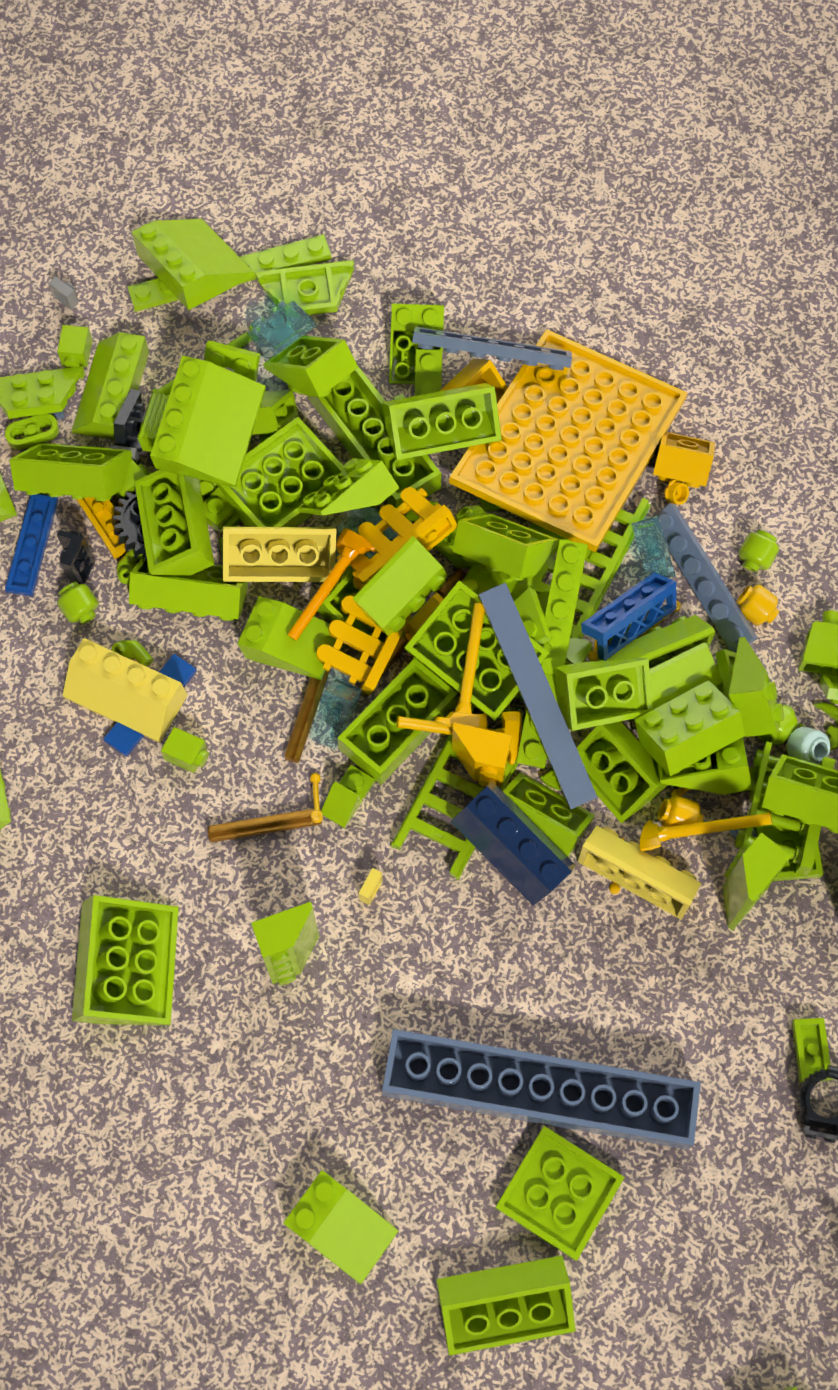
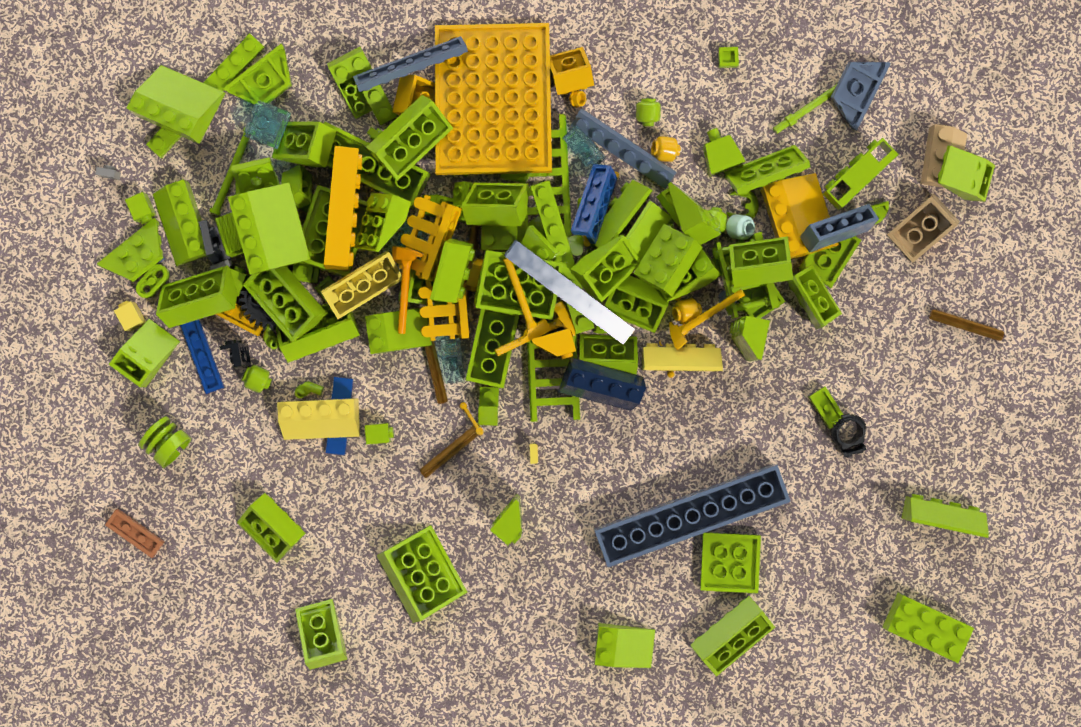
camera: 30 degrees left, 20 degrees up
none -> yellow brick [324,146,363,271]

